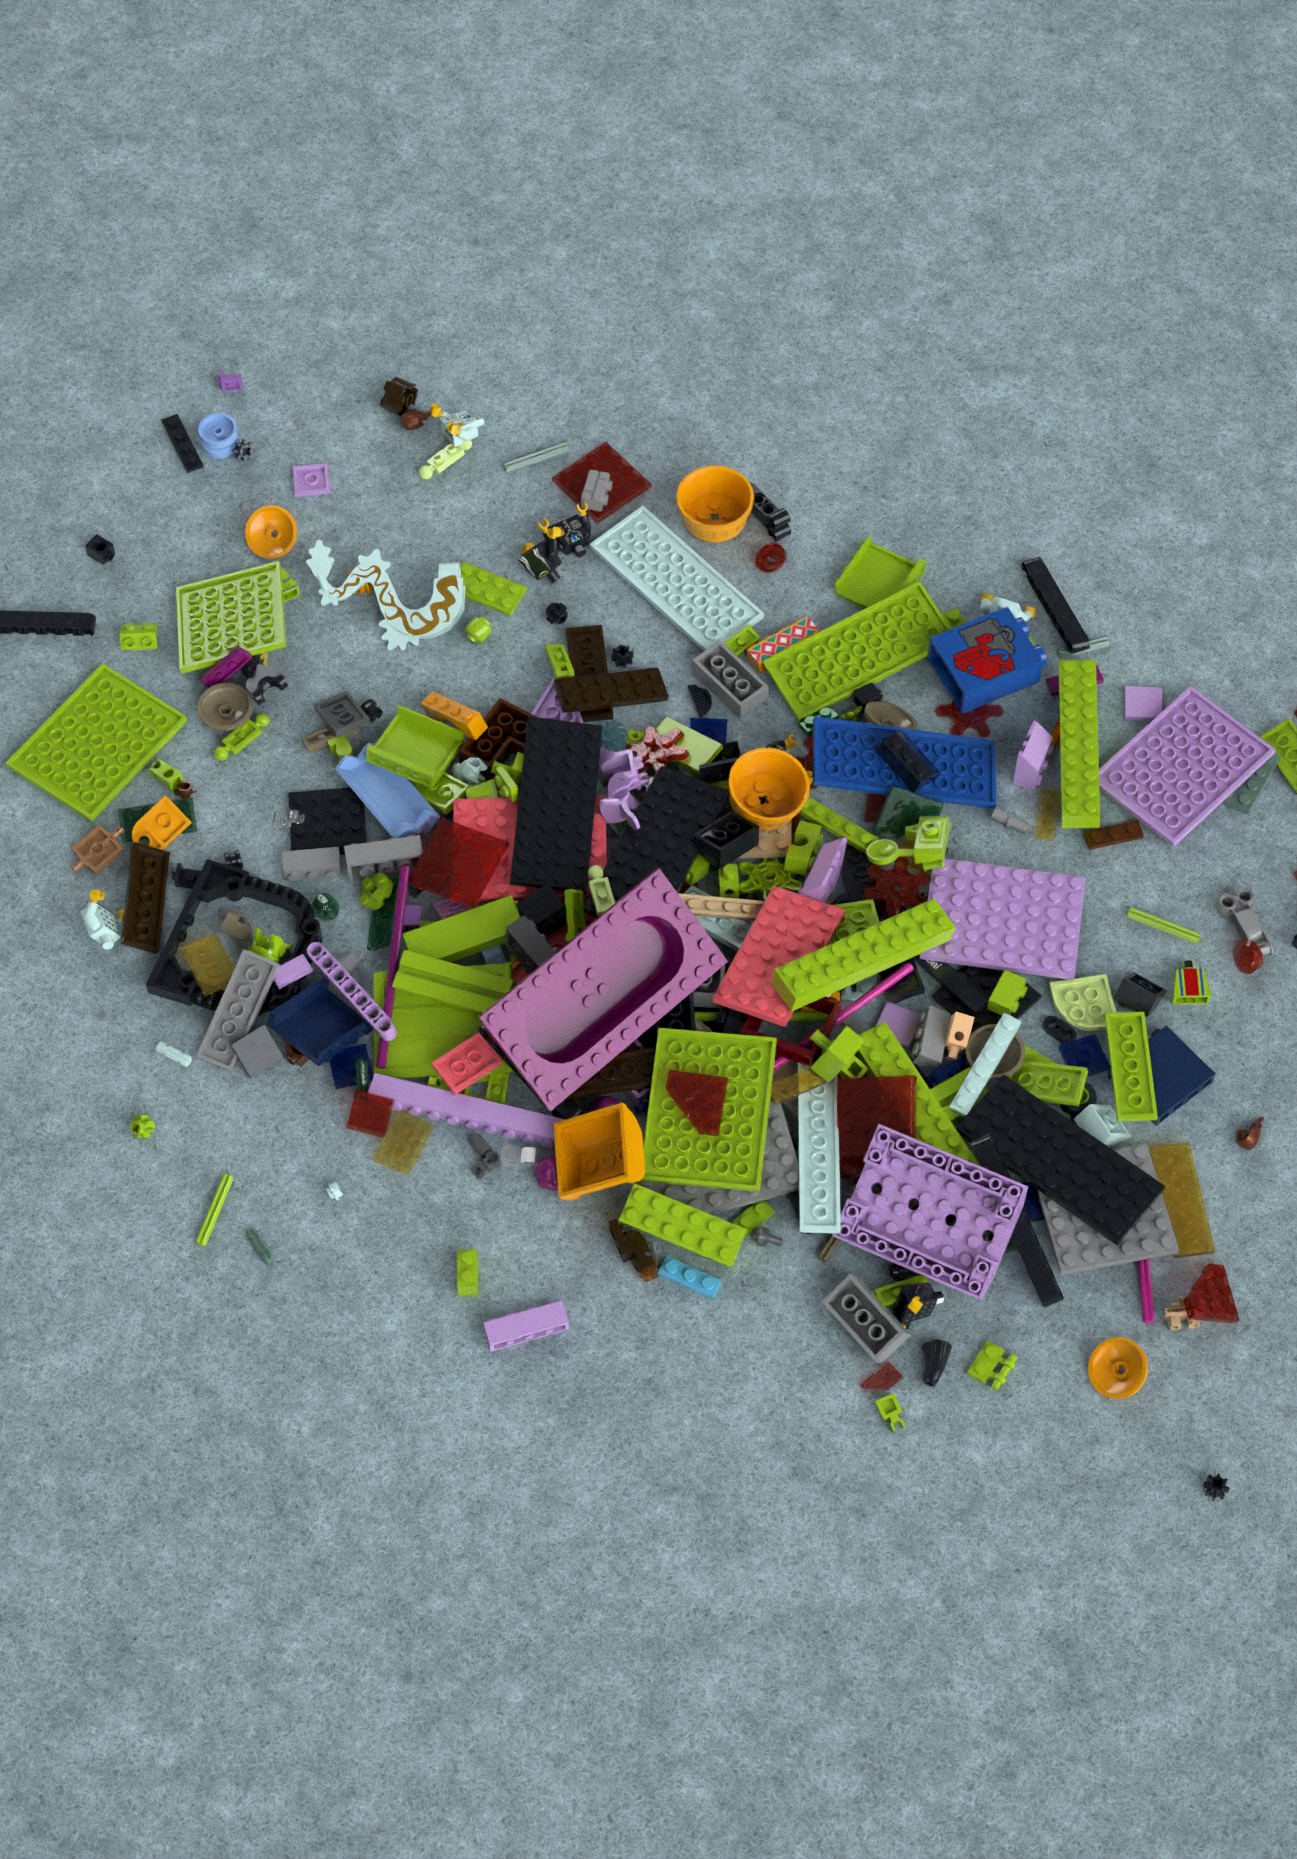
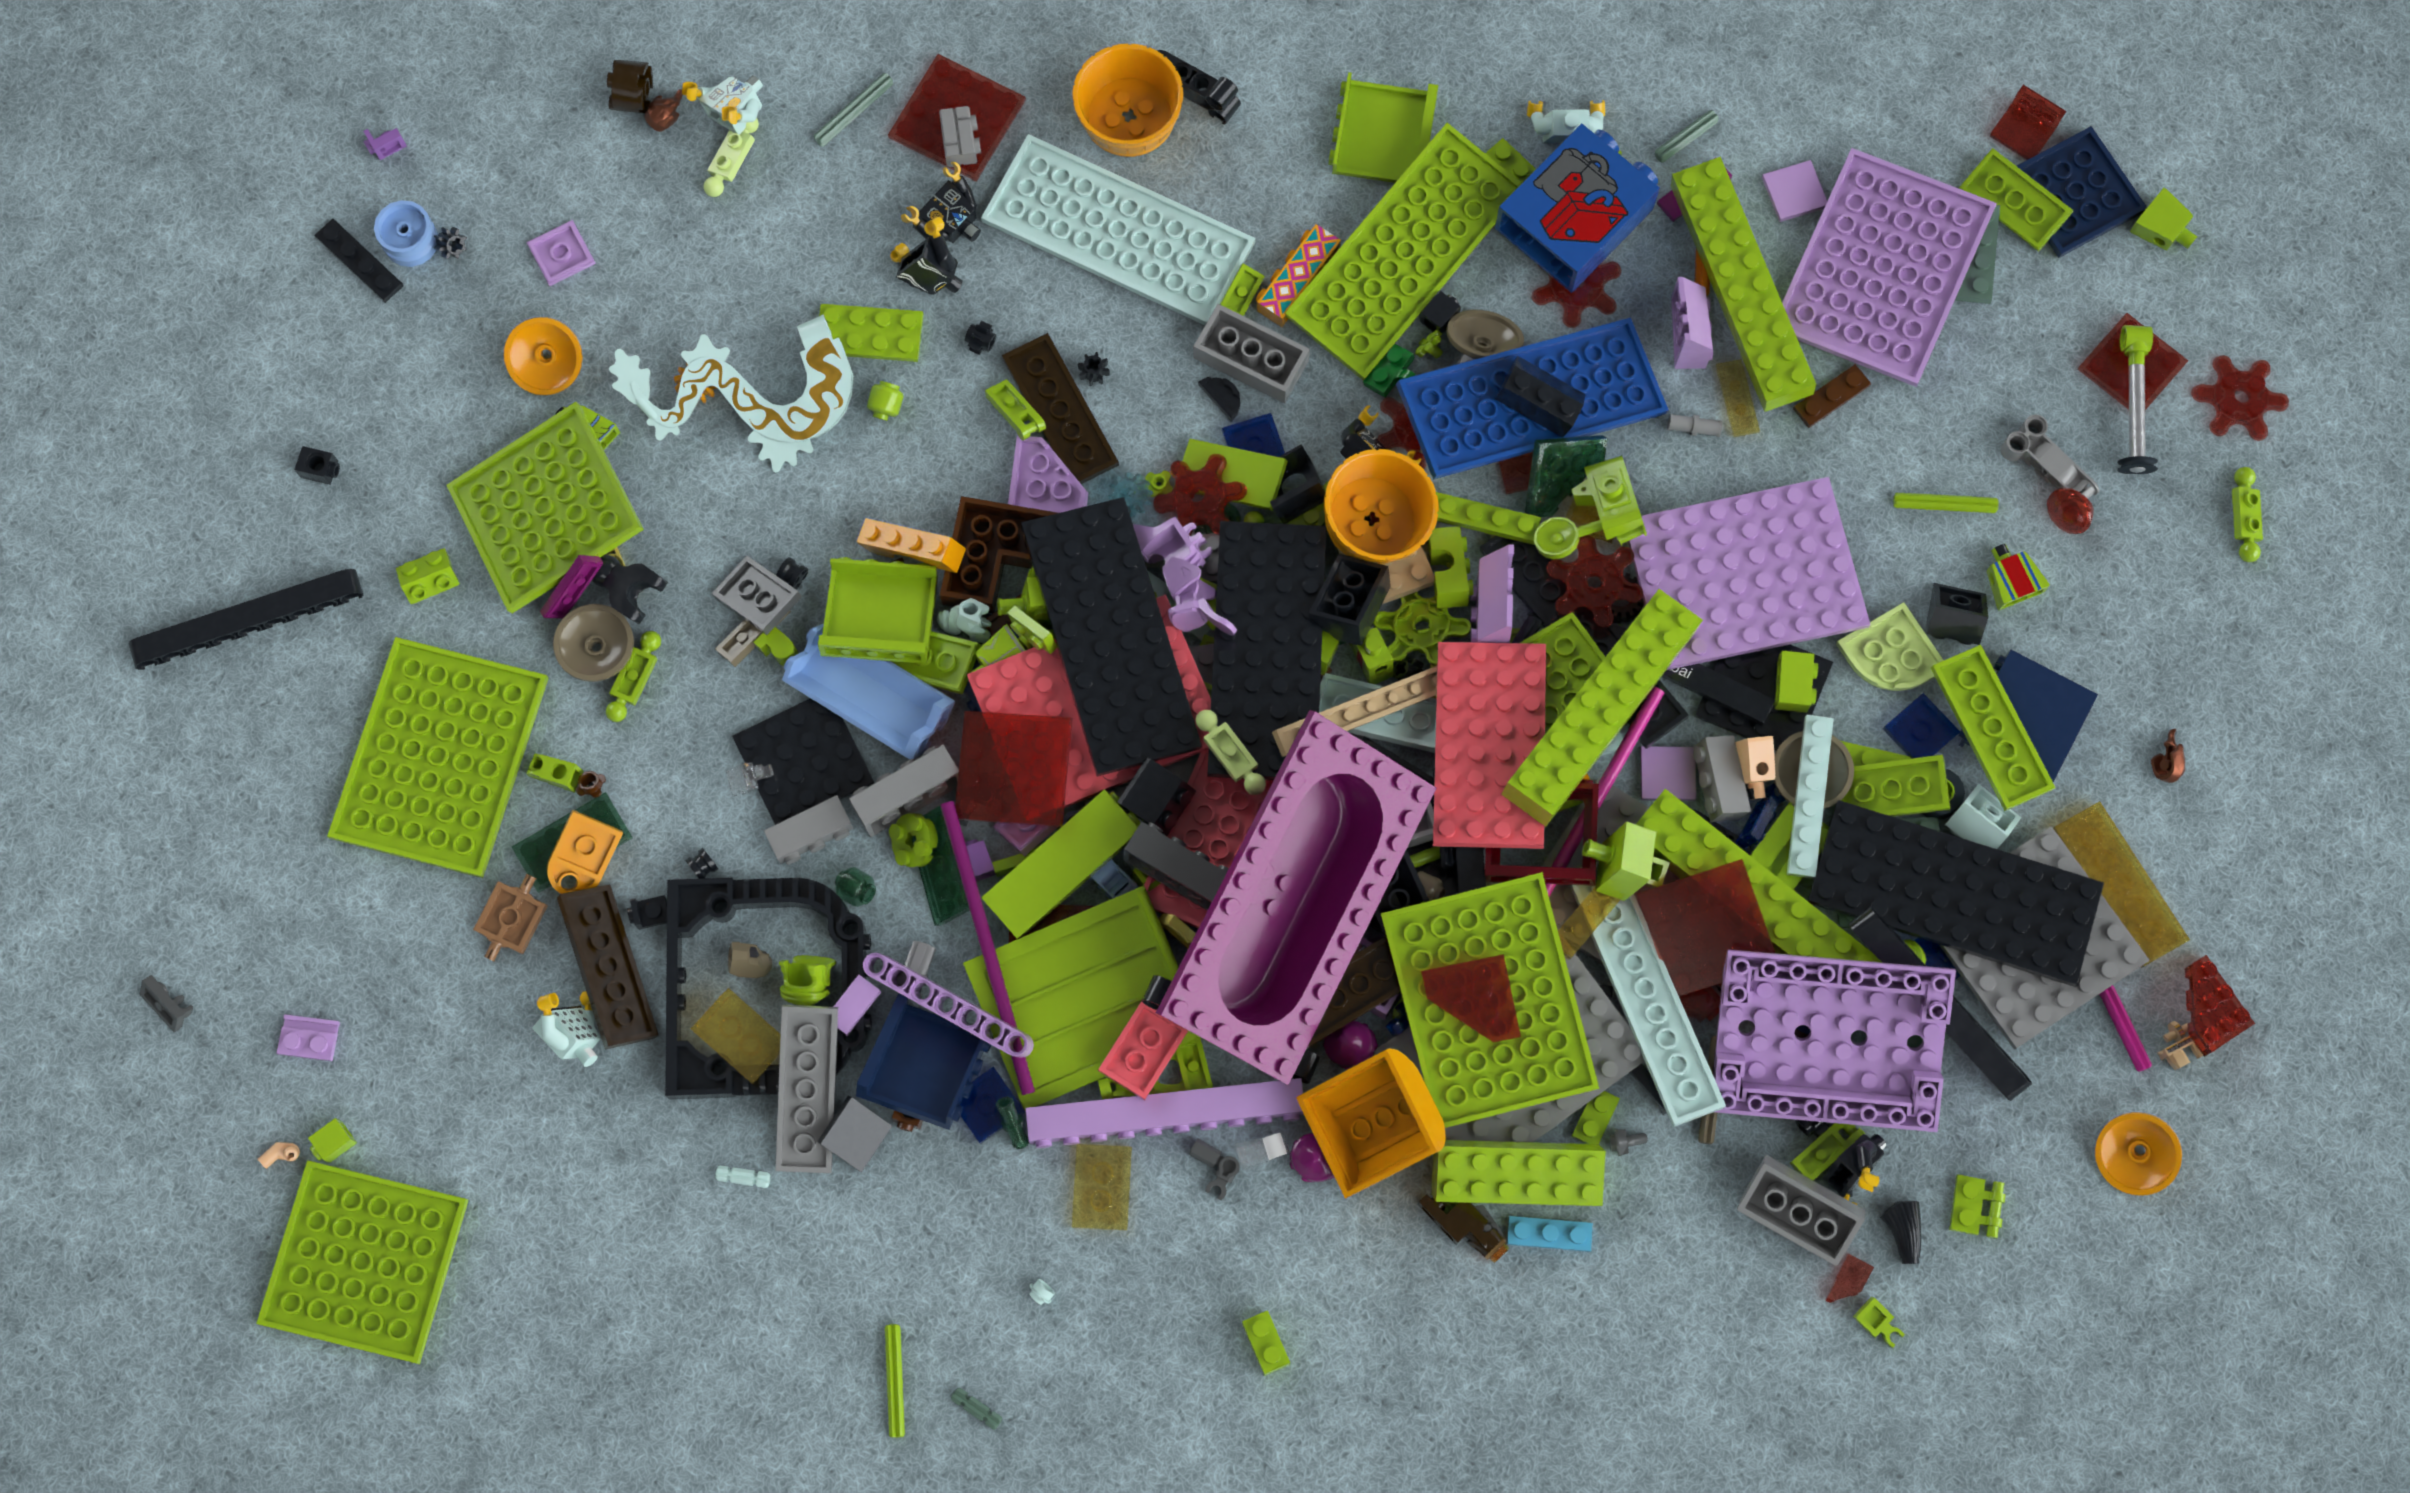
camera: 20 degrees left, 15 degrees up
lime gear [130,1114,155,1139] -> none
clear red tile [347,1089,395,1138] -> none
lime brick [392,950,517,1014] -> none
lavender brick [483,1300,569,1352] -> none
dark brown plate [553,668,669,713] -> none
lime plate [564,889,586,942] -> none
clear red hat [755,543,787,573] -> none
black beam [1022,557,1090,654] -> none
black beam [1043,1016,1077,1046] -> none
black gear [1202,1473,1230,1501] -> none

